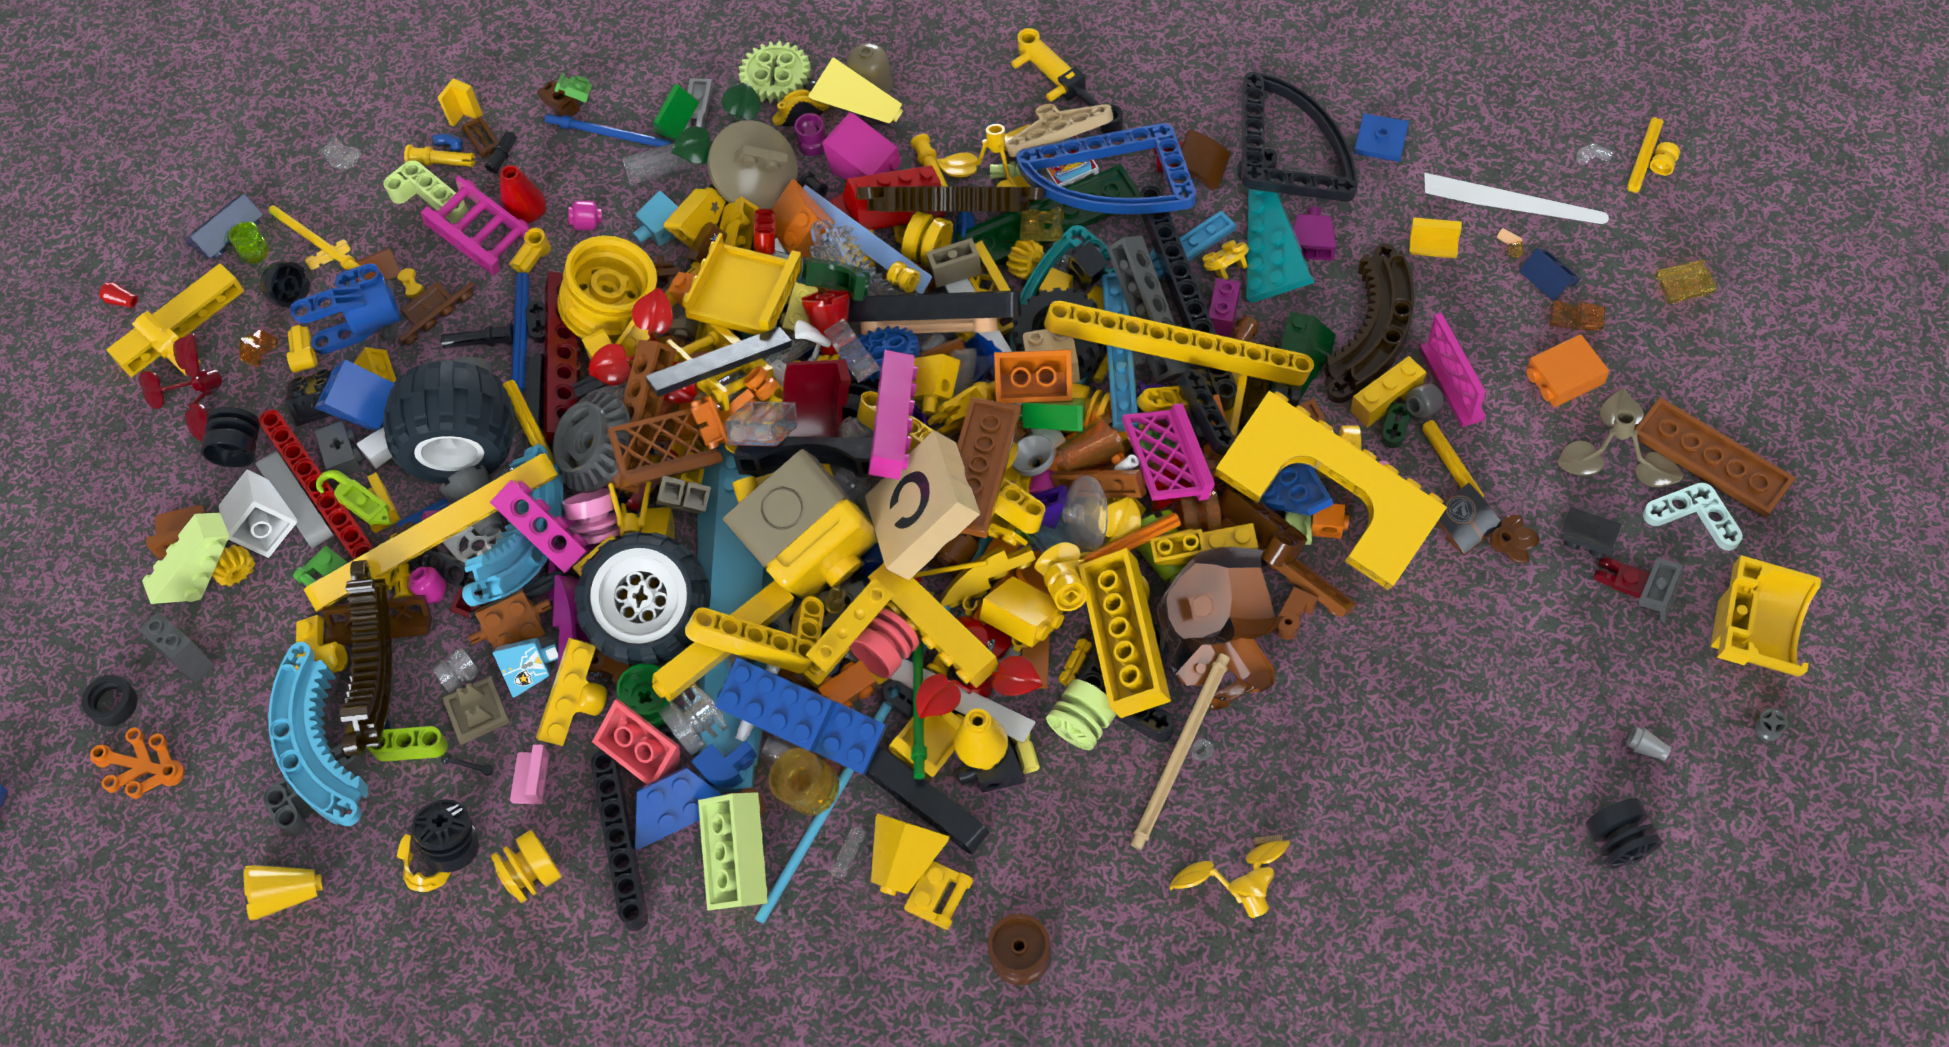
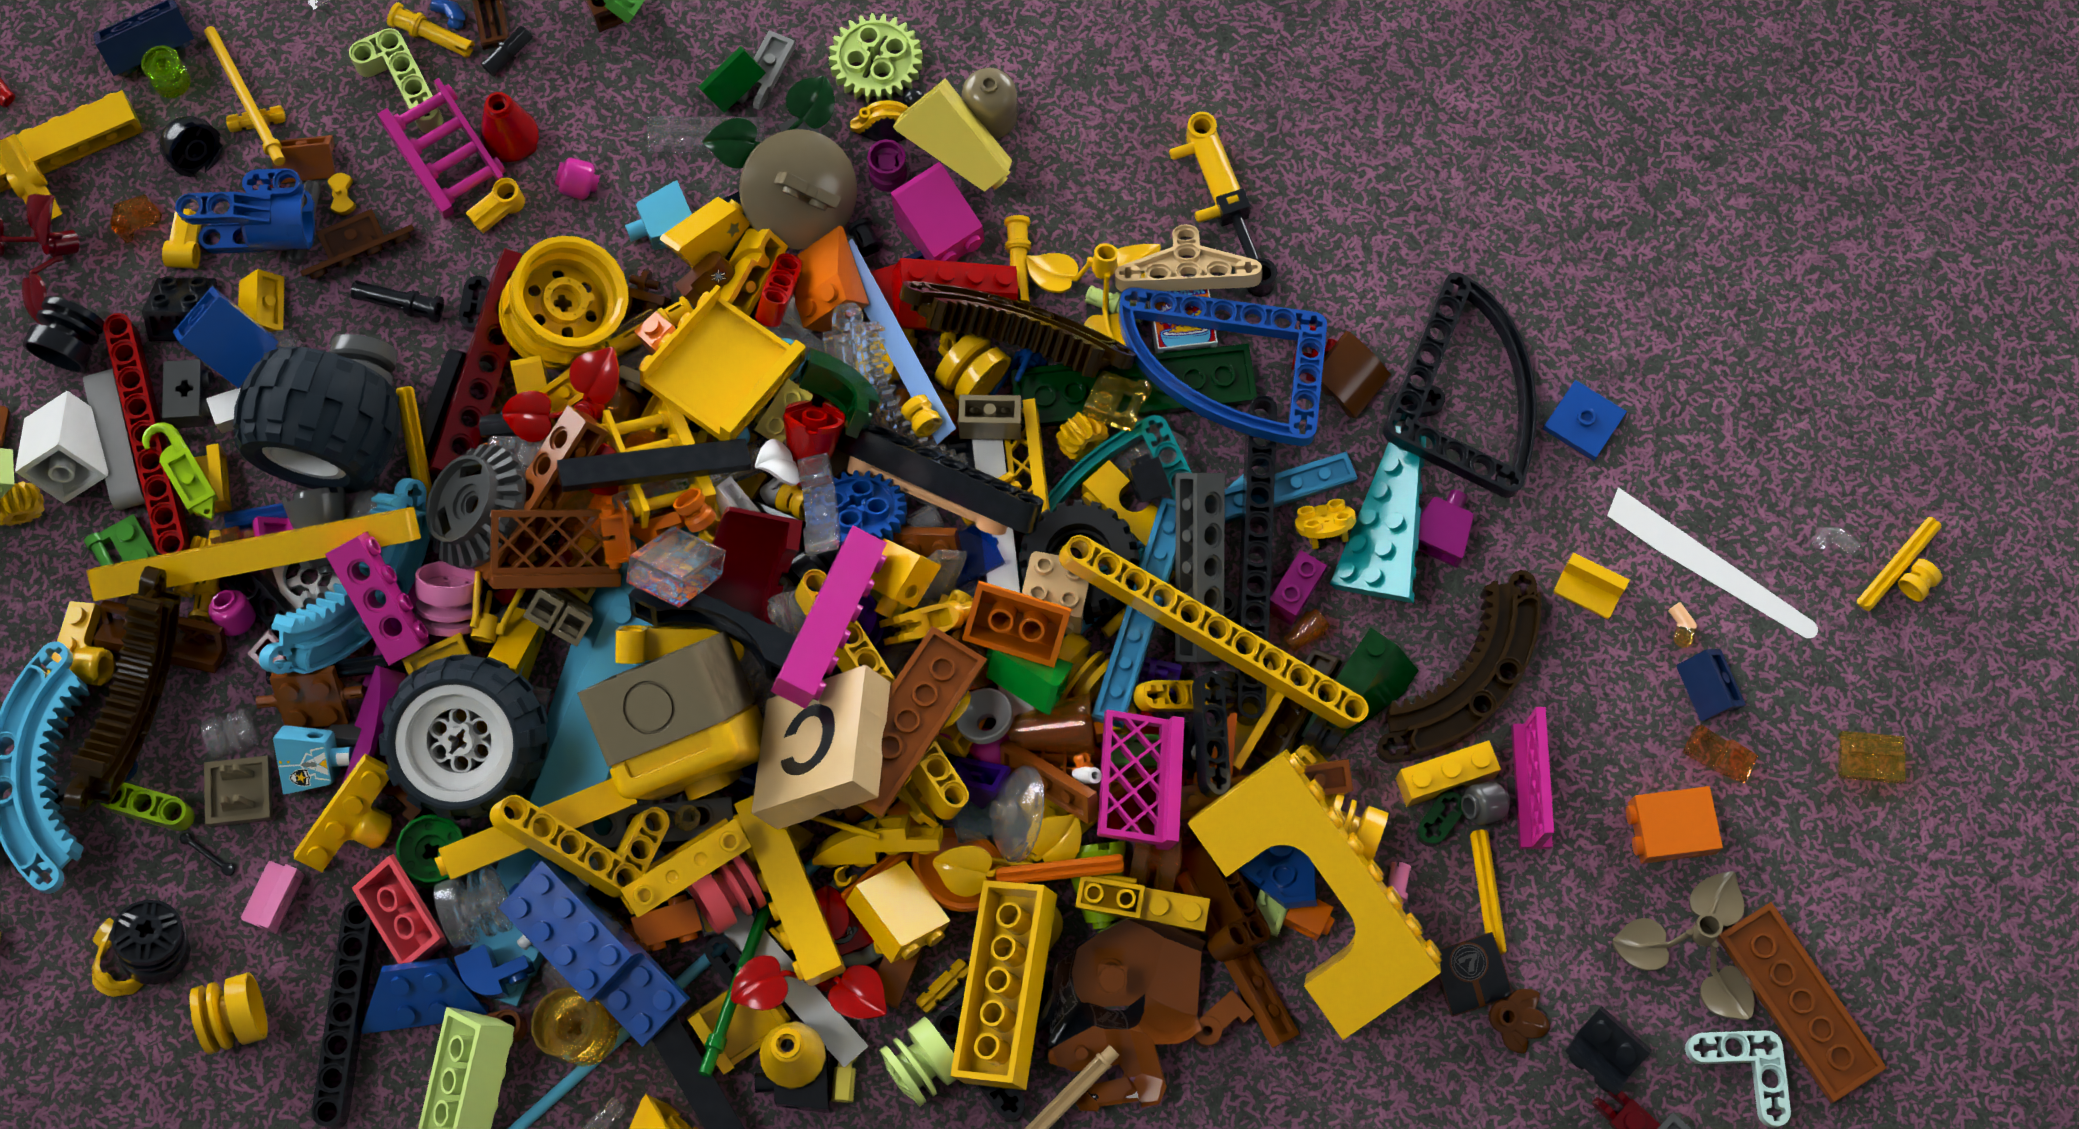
camera: 10 degrees right, 10 degrees up
blue axle [511,272,530,393] -> none
blue bar [545,114,672,150] -> none
yellow wheel [1044,562,1087,611] -> none

